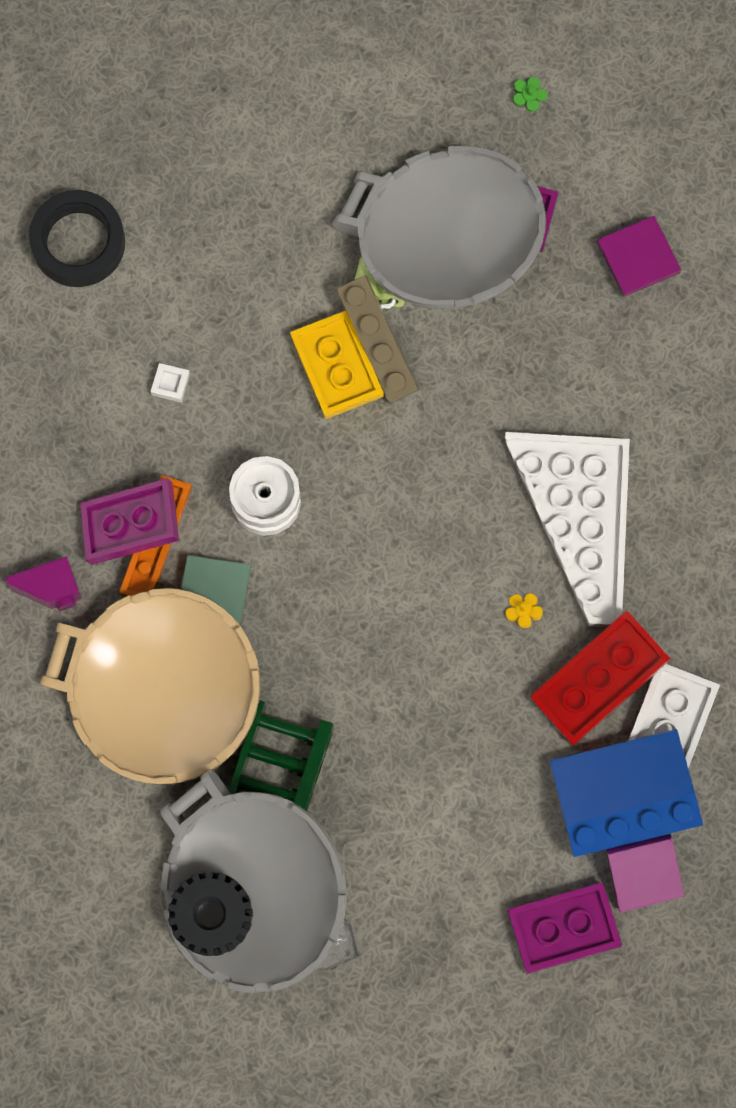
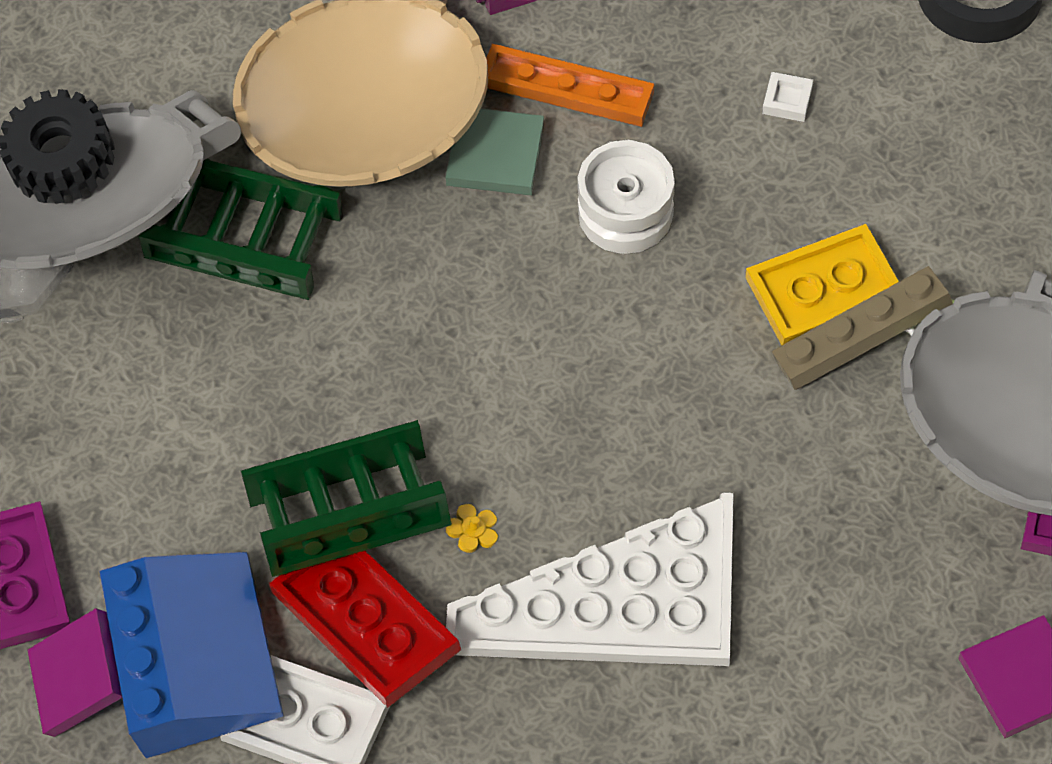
camera: 90 degrees right, 15 degrees down
magenta plate [80,478,179,565] -> none
none -> dark green fence [240,420,452,577]

